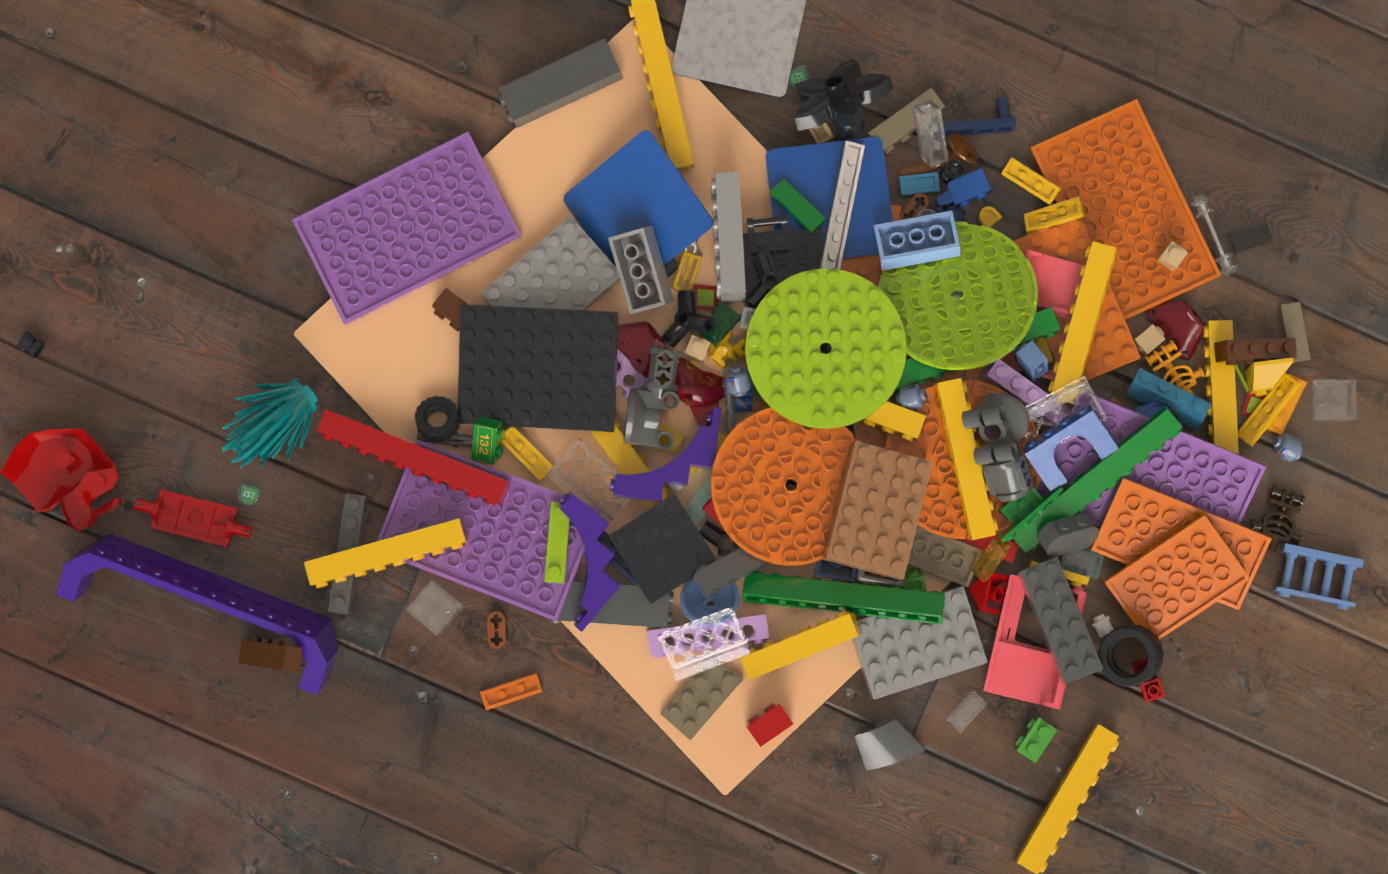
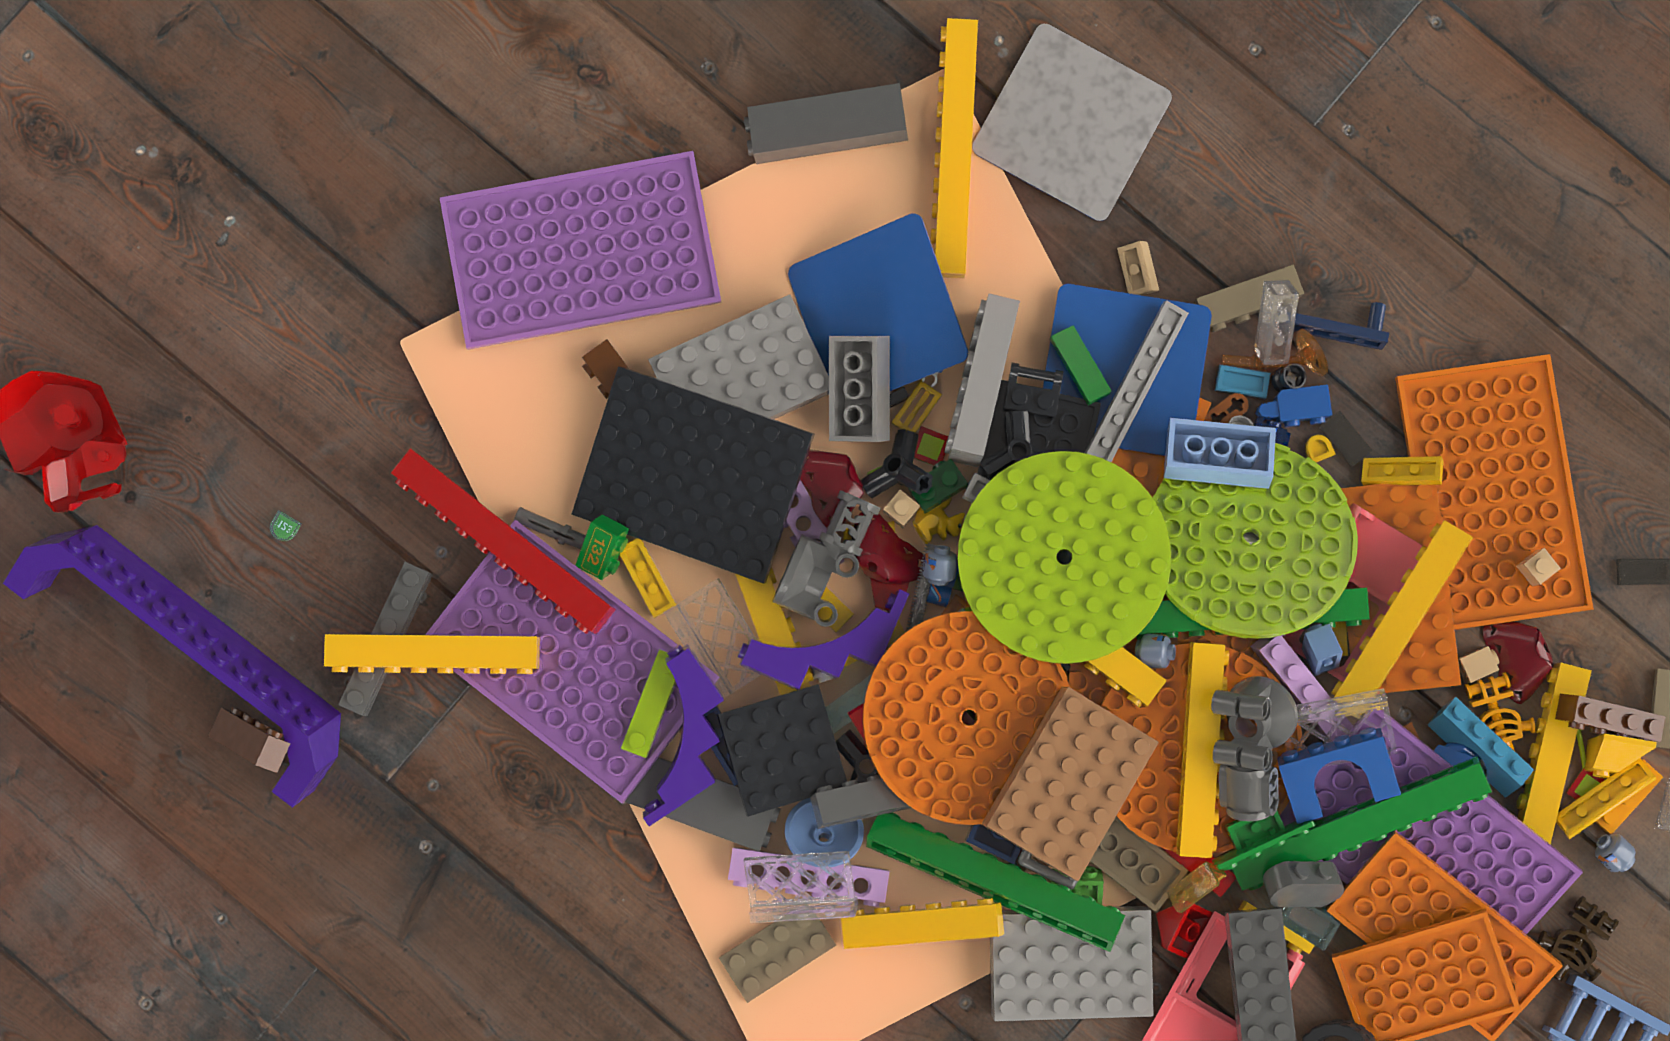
camera: 15 degrees right, 0 degrees up
black wheel [17,332,45,359] -> none
red plate [134,489,253,547] -> none
teal plant [222,378,319,468] -> none
clear brick [406,579,464,636] -> none
black tyre [415,396,460,442] -> none
orange tile [480,673,543,711] -> none
dark orange beam [487,611,506,649] -> none
red brick [746,703,793,747] -> none
clear light blue tile [789,65,810,87] -> none
black plant [794,59,894,138] -> none
yellow tile [1001,157,1062,205] -> none
white hose [1091,614,1114,638] -> none
clear axle [1191,194,1239,277] -> none

